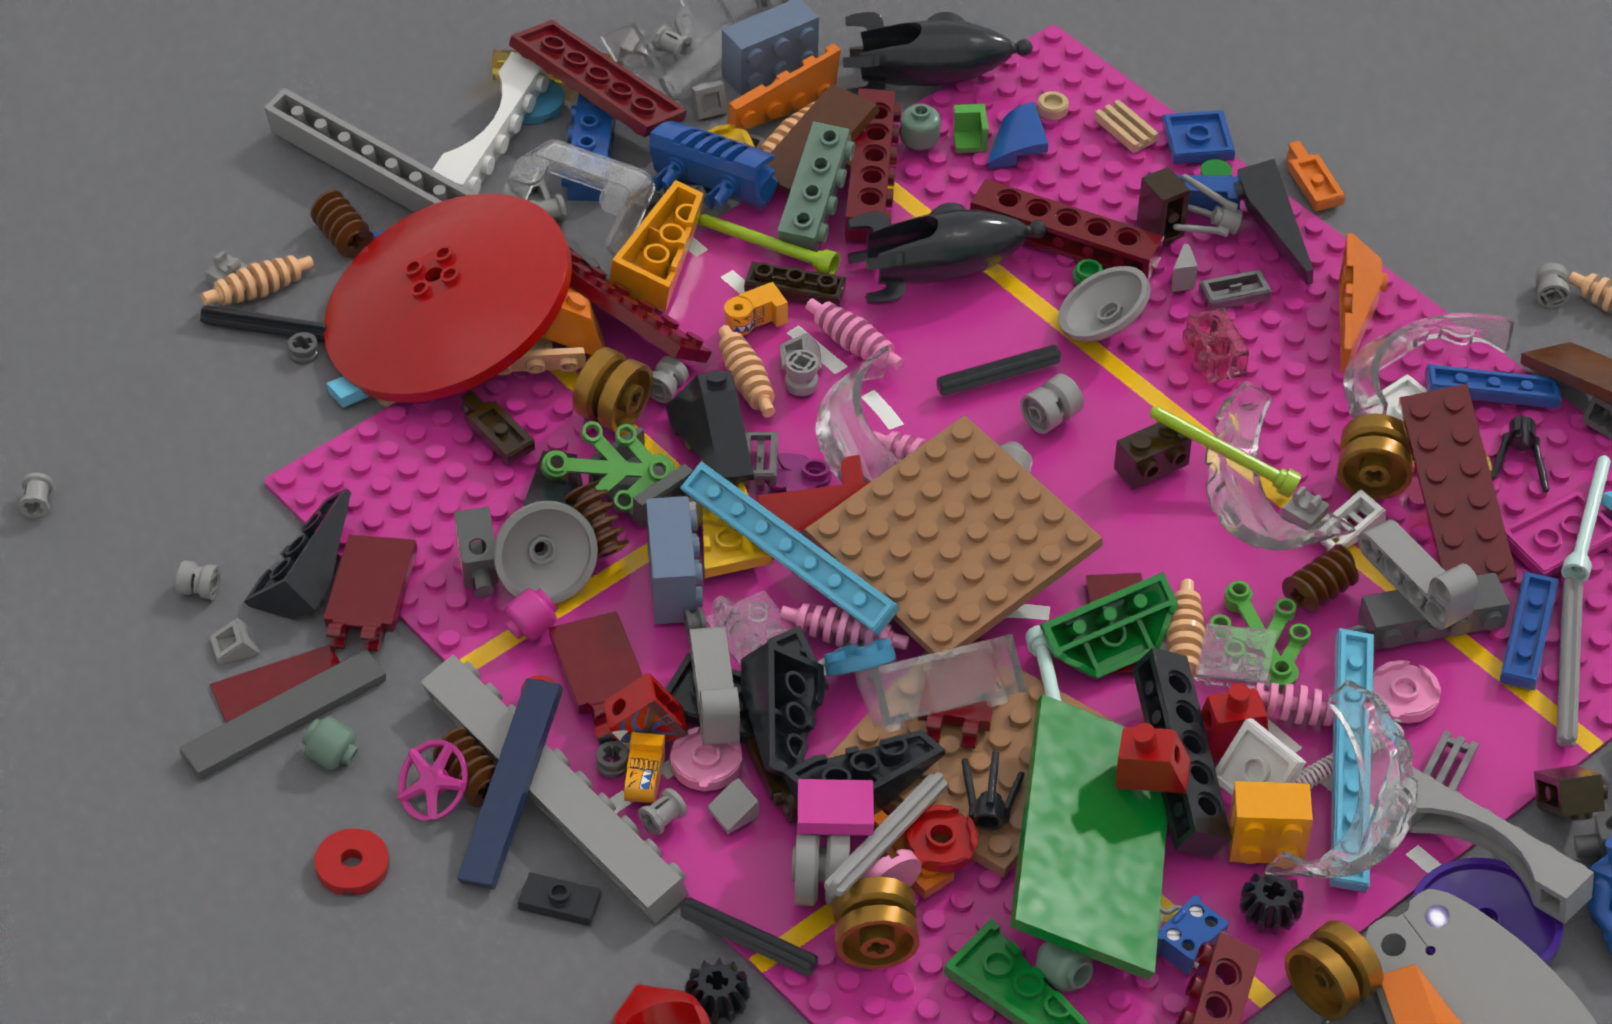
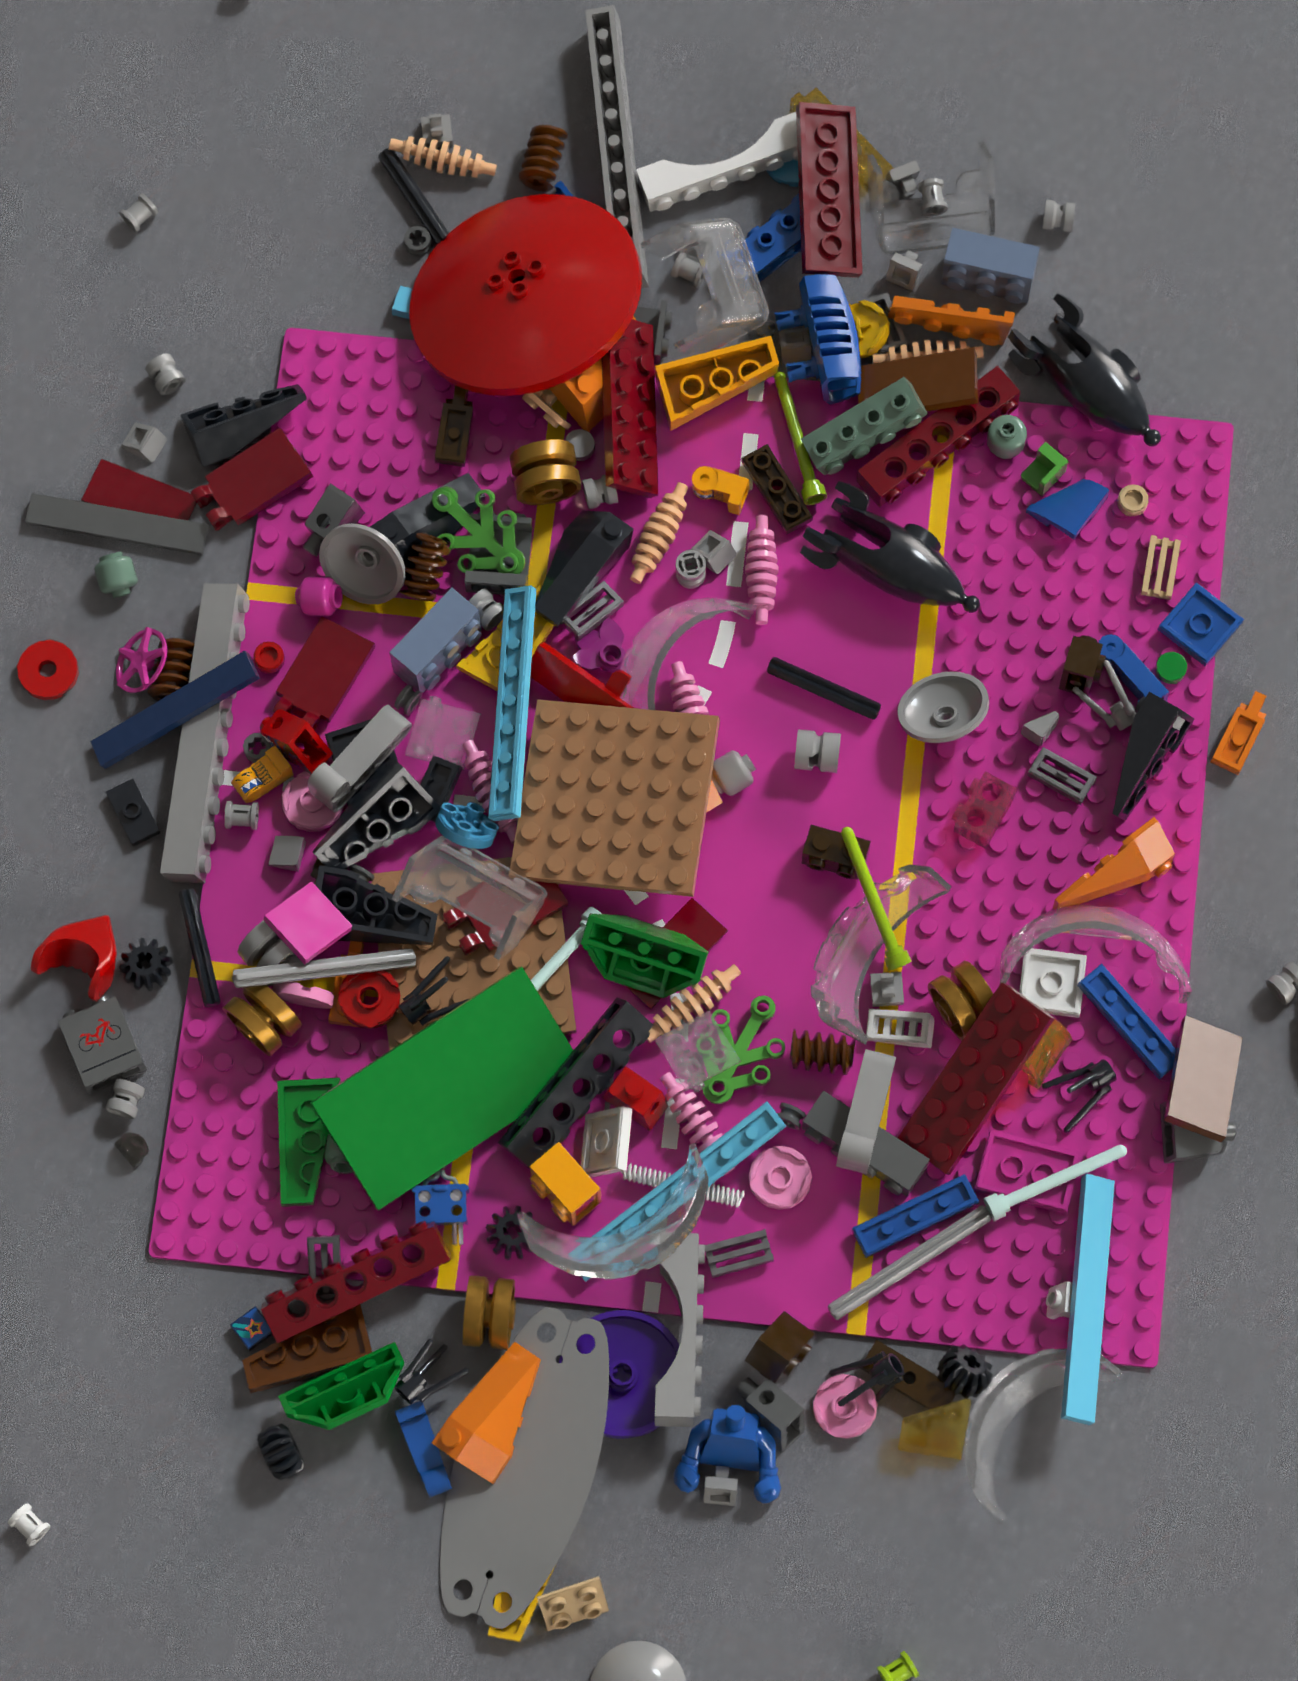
camera: 50 degrees right, 25 degrees up
dark red brick [970,179,1164,281] -> none
green plate [1072,259,1103,285] -> none
red torso [1115,723,1191,793] -> none

